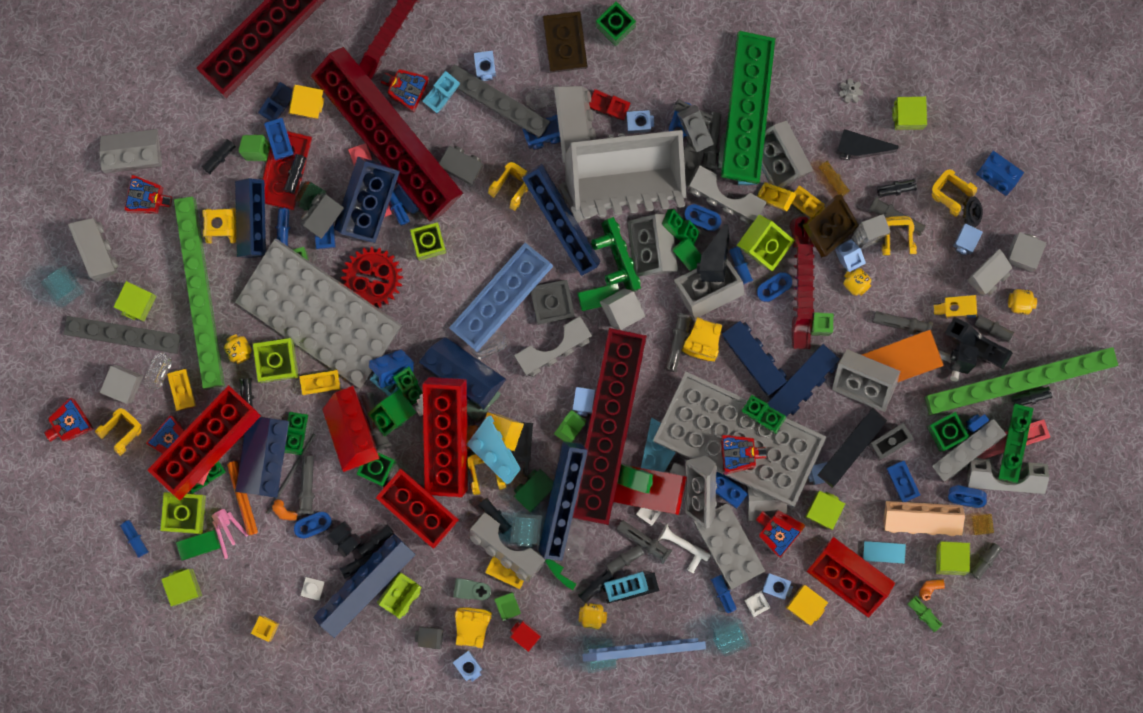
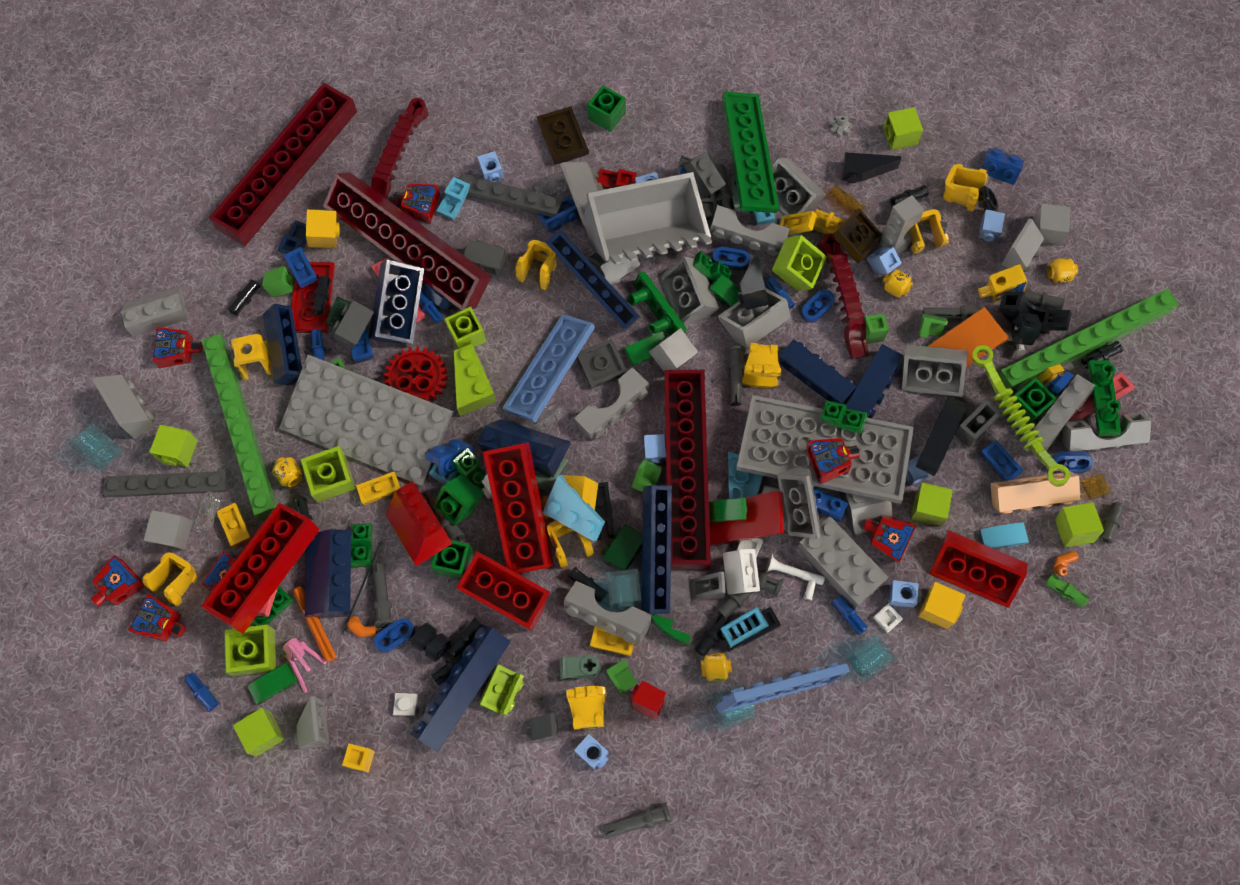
camera: 10 degrees left, 15 degrees down
none -> torso [128,594,186,642]
none -> light grey slope [294,696,329,750]
none -> lime wedge [454,344,496,416]
none -> light grey slope [690,571,725,600]
none -> white panel [723,549,760,595]
none -> bright green panel [918,314,948,338]
none -> lime piece [972,345,1070,487]
none -> yellow plate [1036,364,1065,384]

